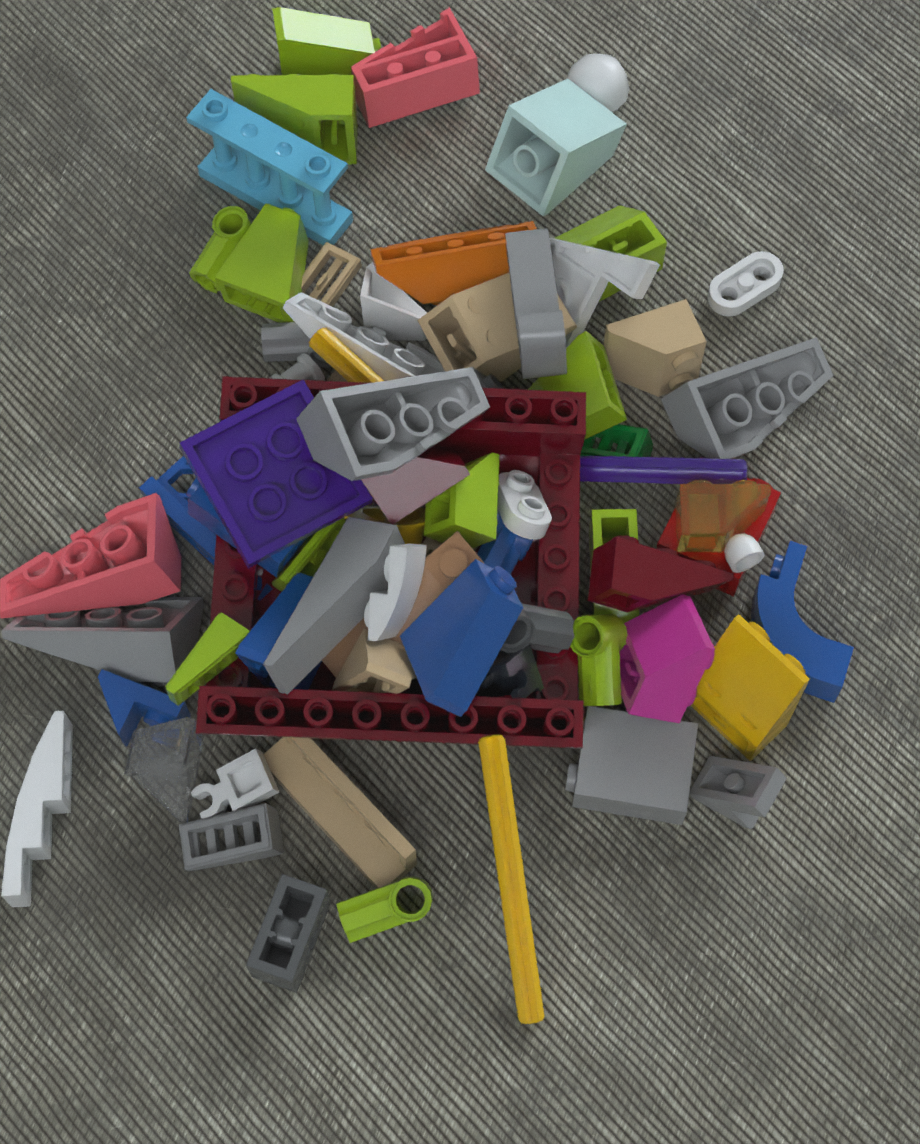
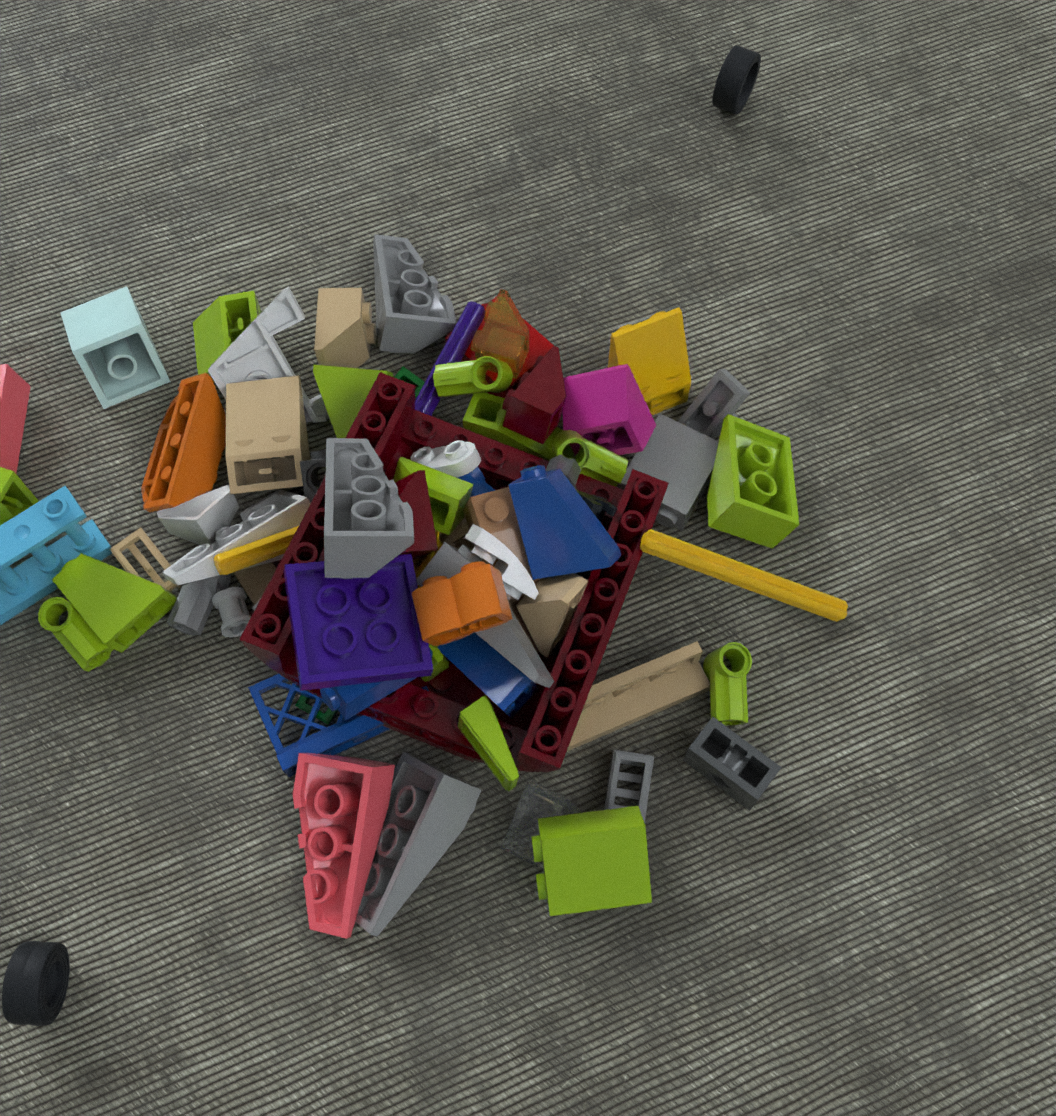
camera: 70 degrees left, 0 degrees up
white slope [1,711,73,907] -> none
blue slope [98,669,191,747] -> none
white plate [191,748,279,819] -> none
light grey beam [505,228,567,379] -> none
white hair [567,54,629,112] -> none
white plate [708,251,783,316] -> none
white hinge [724,533,765,573] -> none
blue arch [751,541,854,703] -> none
none -> orange brick [411,561,513,646]
none -> lime piece [433,356,513,398]
none -> lime brick [531,806,652,916]
none -> lime slope [707,414,799,549]

